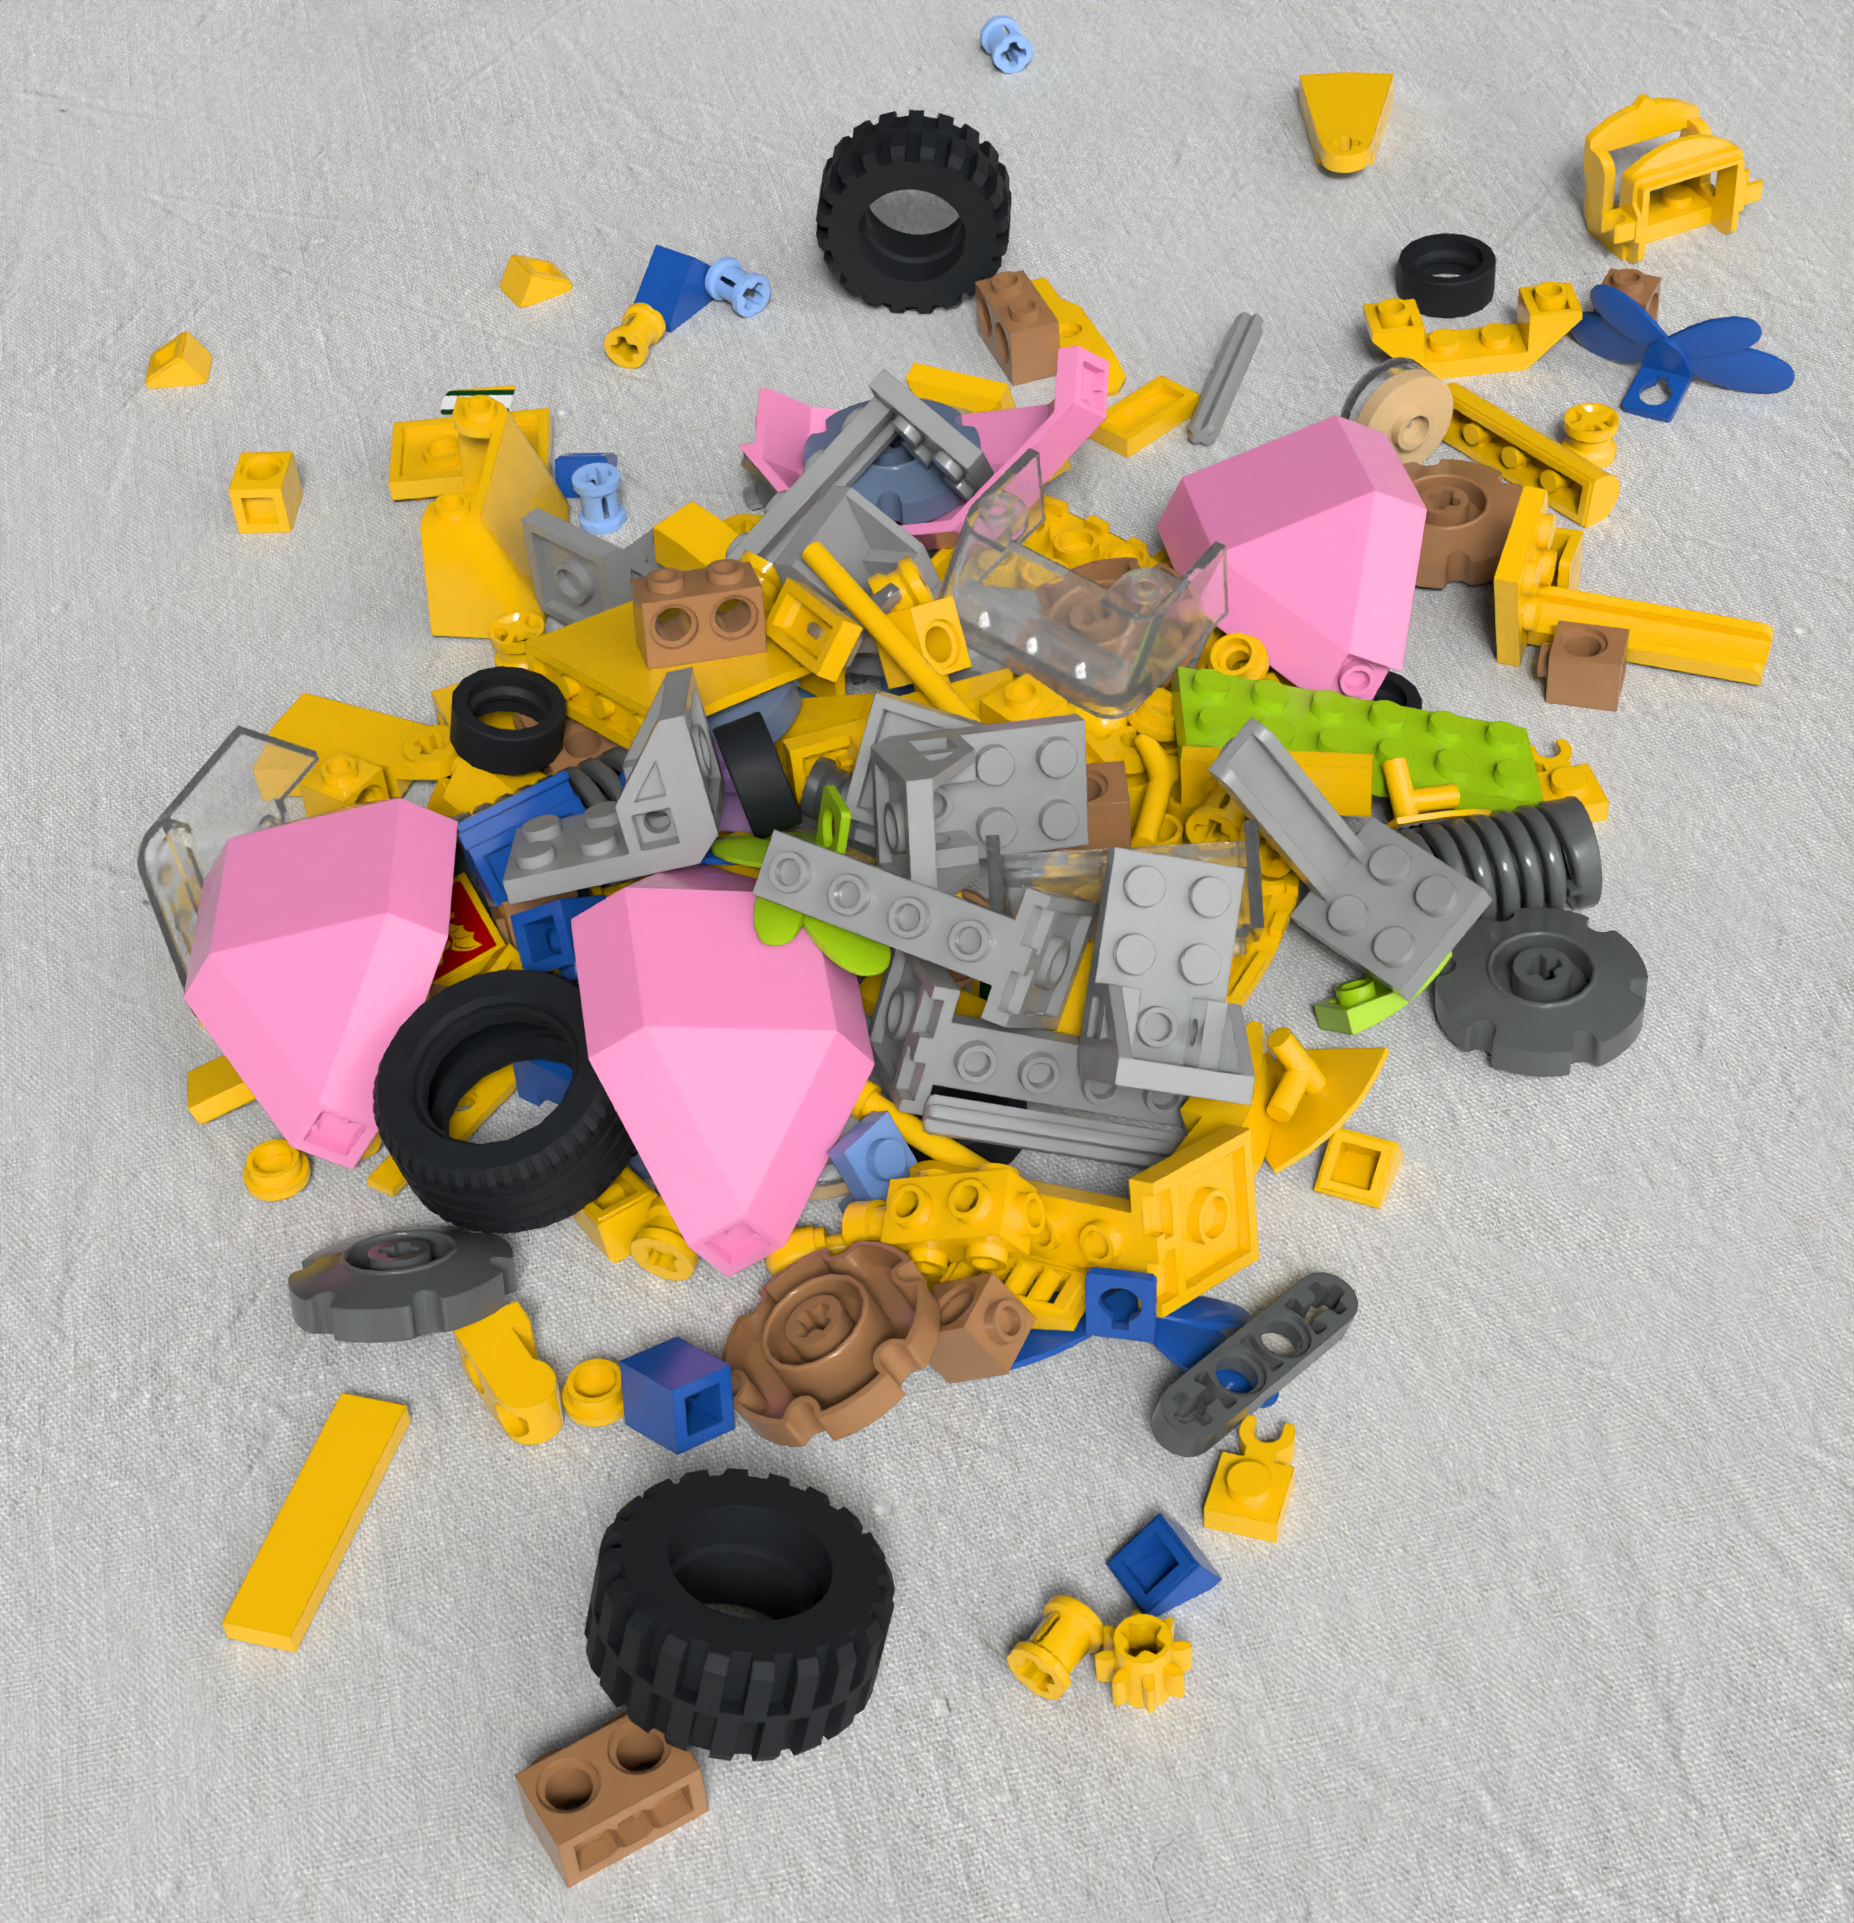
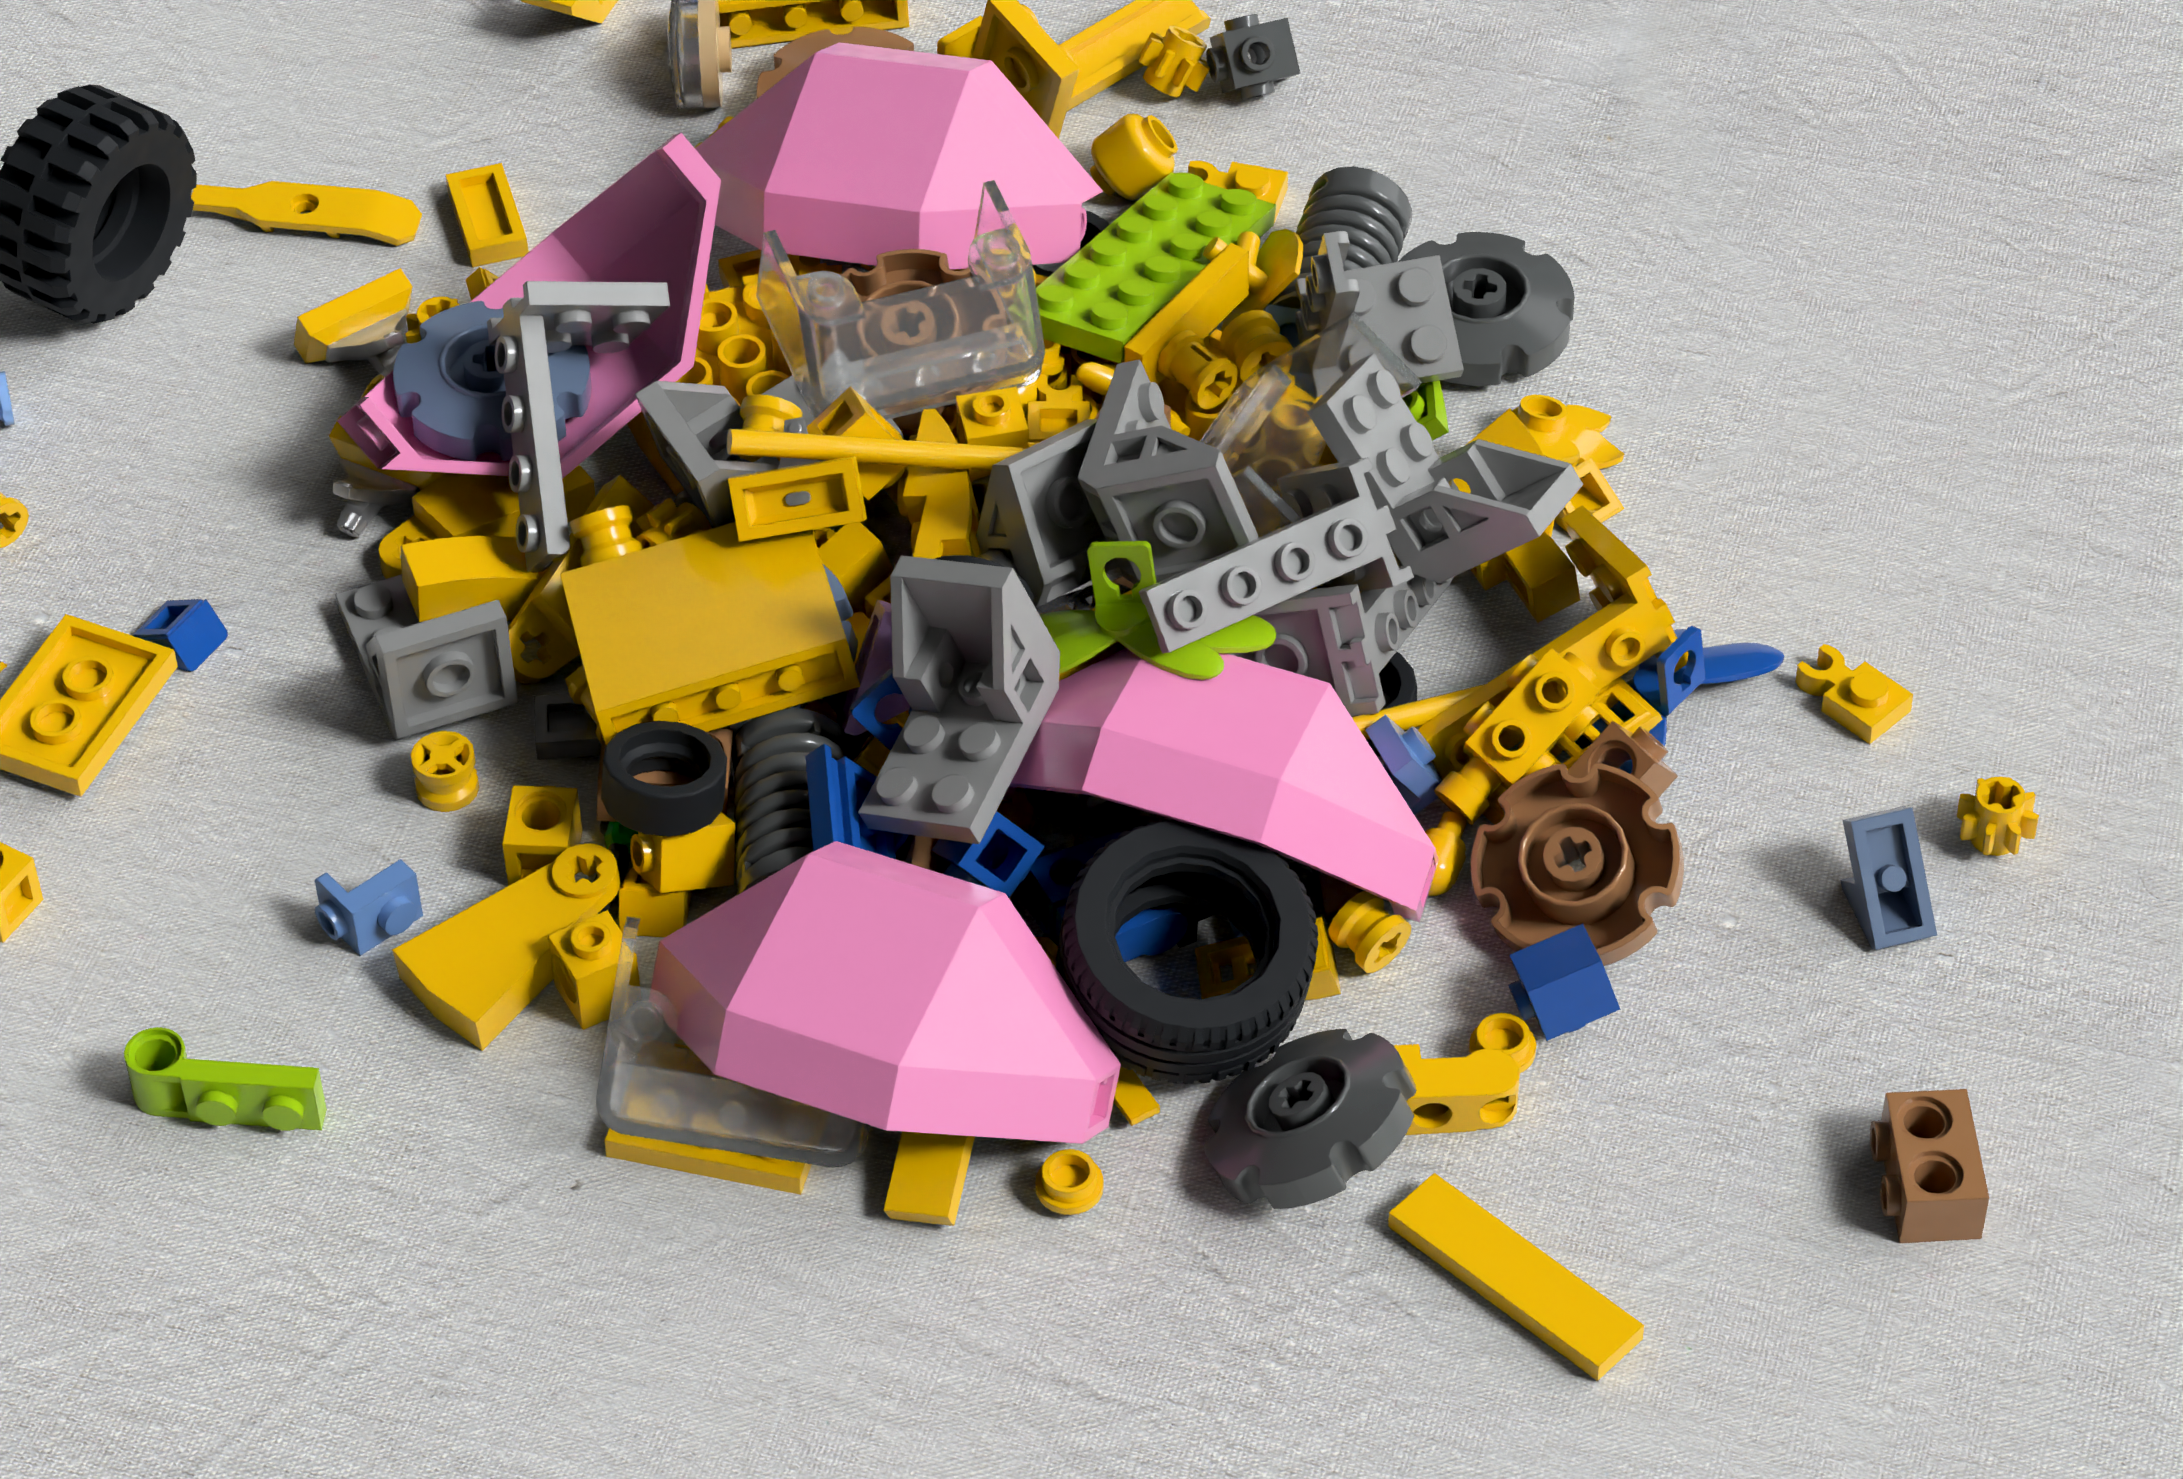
camera: 65 degrees left, 5 degrees up
yellow windscreen [420,395,569,639] -> none
light blue bush [571,462,627,535] -> none
black tyre [584,1468,895,1762] -> none
medium nougat brick [631,559,767,670] -> none
light grey axle [922,1094,1185,1169] -> none
medium nougat brick [975,270,1060,386] -> none
yellow bush [1006,1594,1104,1700] -> none
blue slope [1106,1513,1222,1617] -> none
dark grey beam [1151,1272,1358,1457] -> none
light grey axle [1188,312,1264,446] -> none
medium nougat brick [1537,620,1630,712] -> none
none -> lime plate [124,1027,327,1131]
none -> medium blue bracket [315,859,423,956]
none -> yellow head [1090,113,1178,200]
none -> yellow gear [1139,26,1210,97]
none -> dark grey brick [1206,14,1300,100]
none -> yellow plate [1513,395,1624,469]
none -> sand blue slope [1840,806,1937,950]

